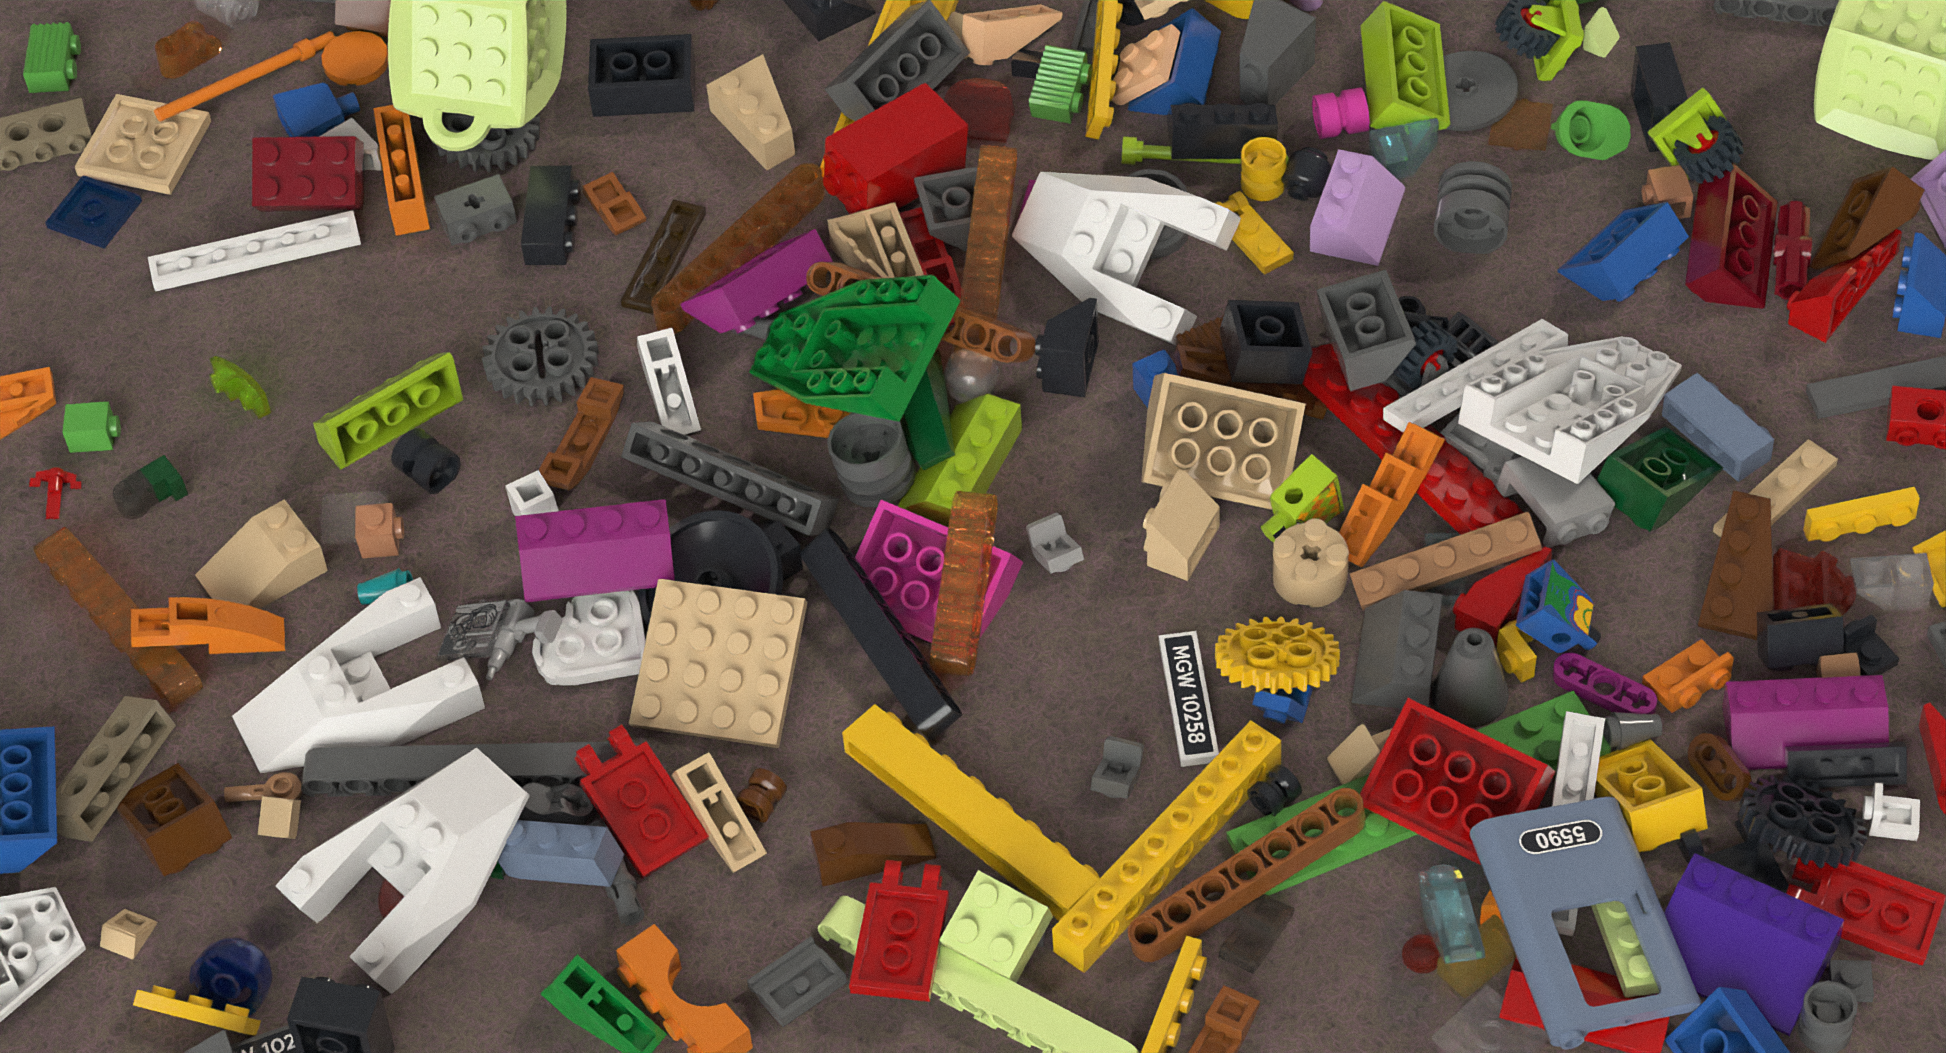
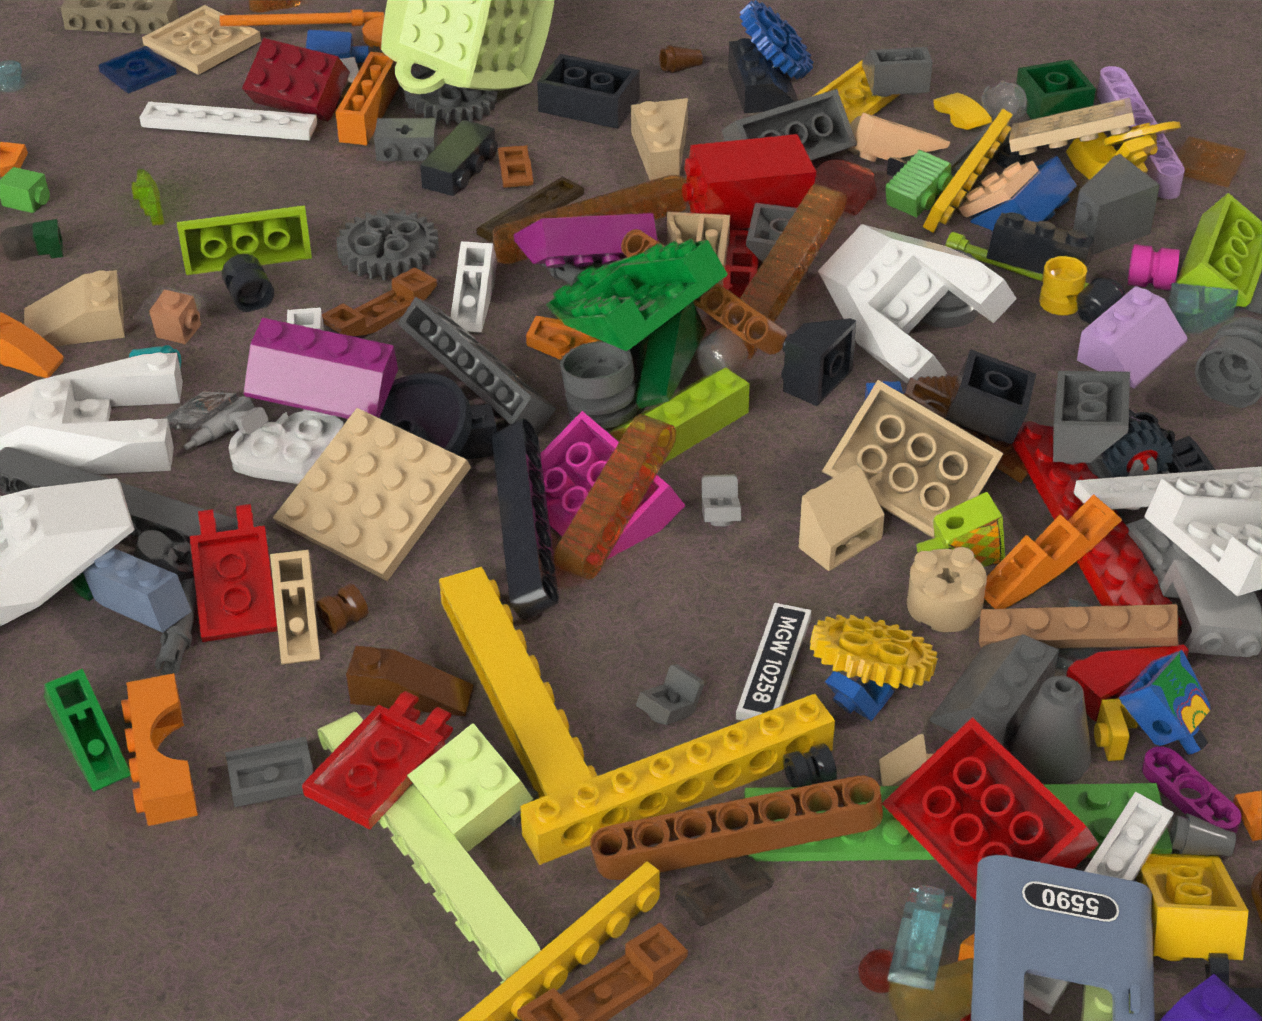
camera: 20 degrees right, 10 degrees down
yellow plate [1215,191,1294,275] -> none

